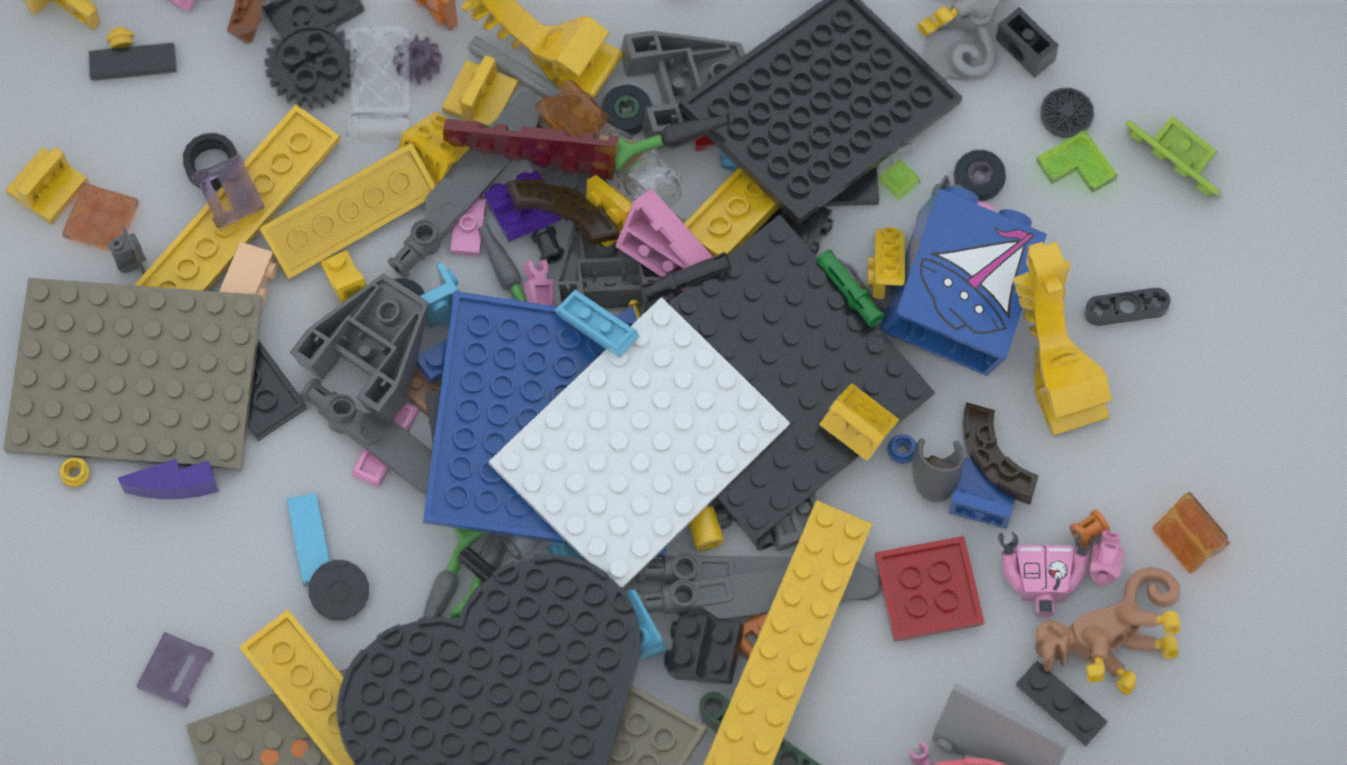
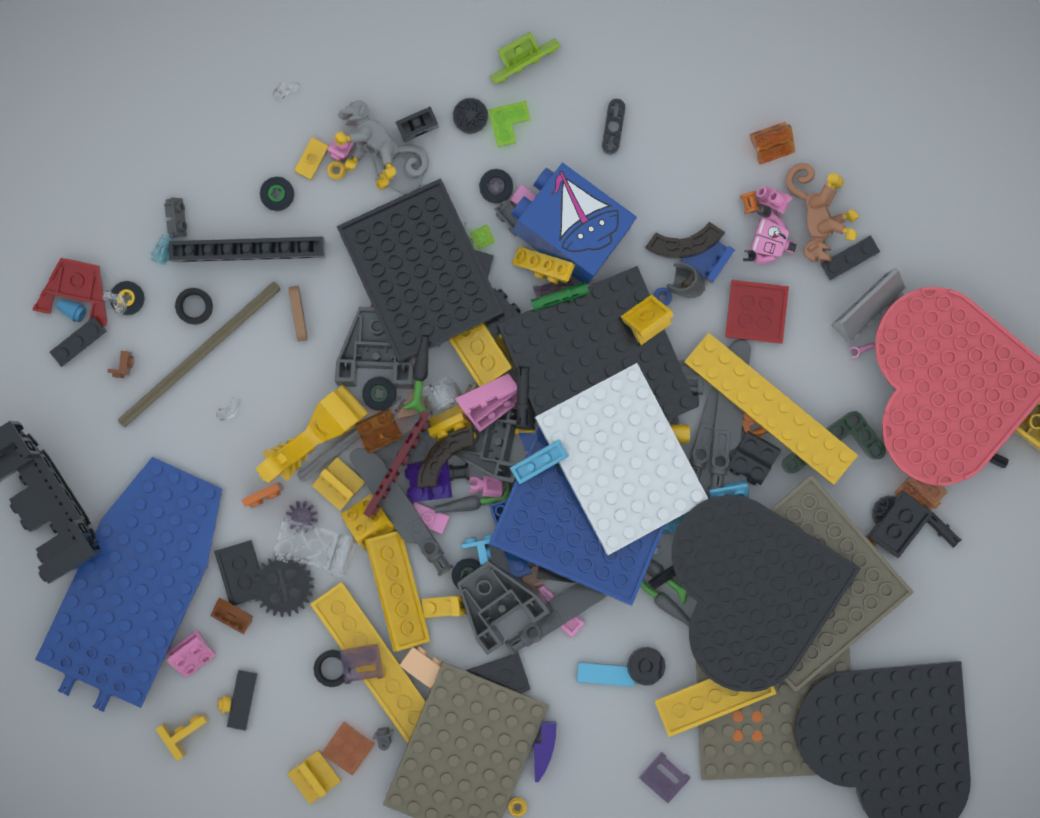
camera: 75 degrees left, 20 degrees up
yellow piece [1013,242,1112,436] -> none

